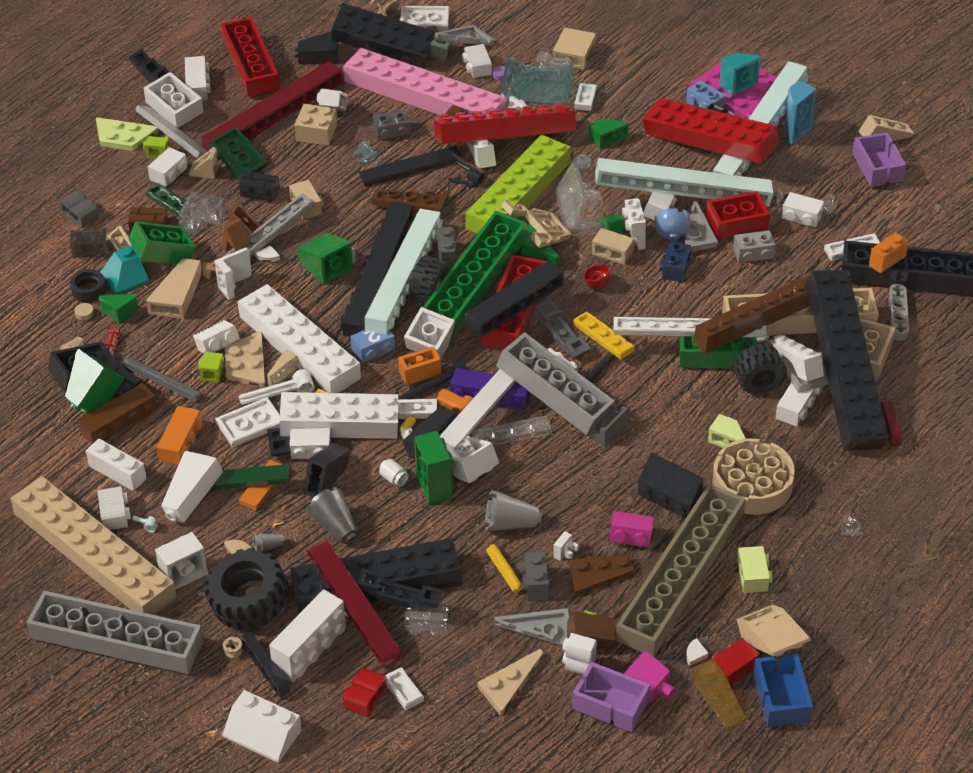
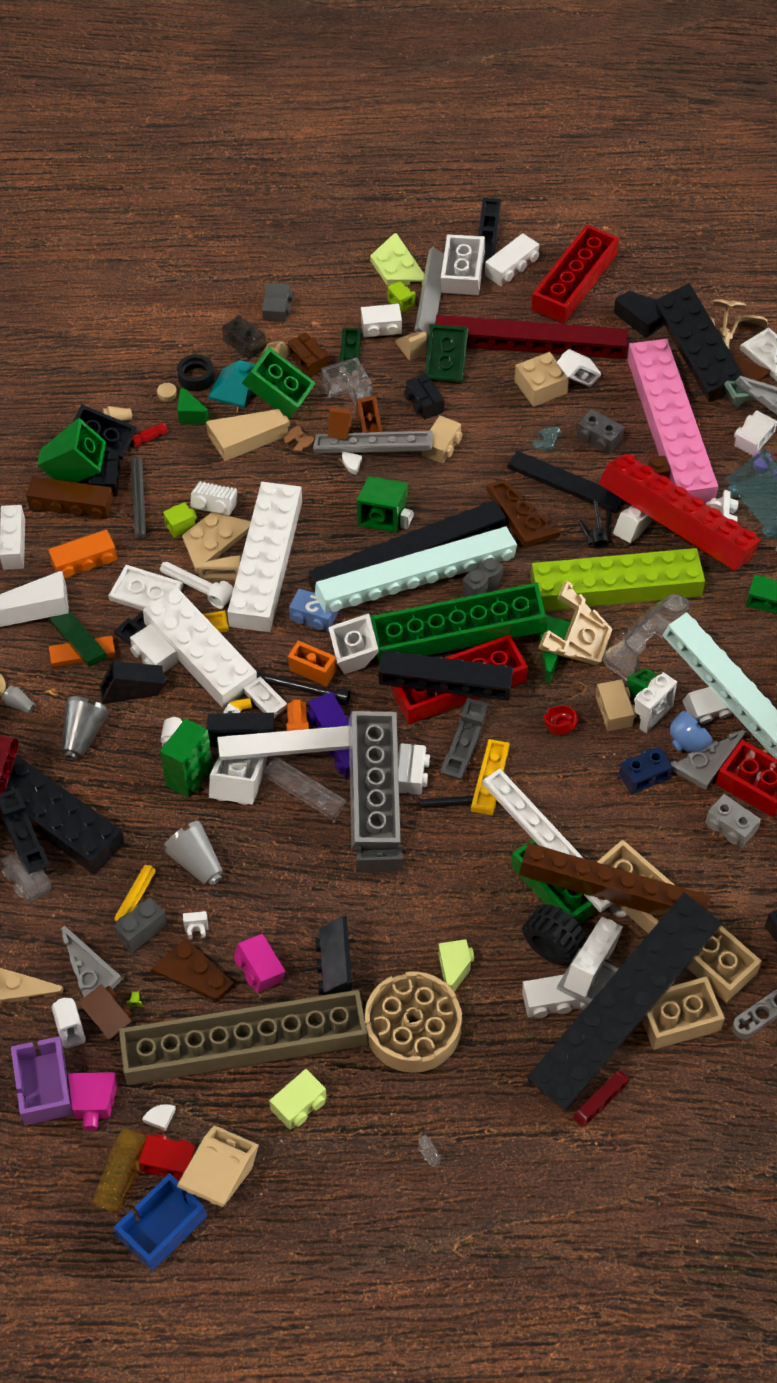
camera: 50 degrees right, 10 degrees up
white bracket [215,247,252,300] -> none
black tyre [409,255,450,304] -> none

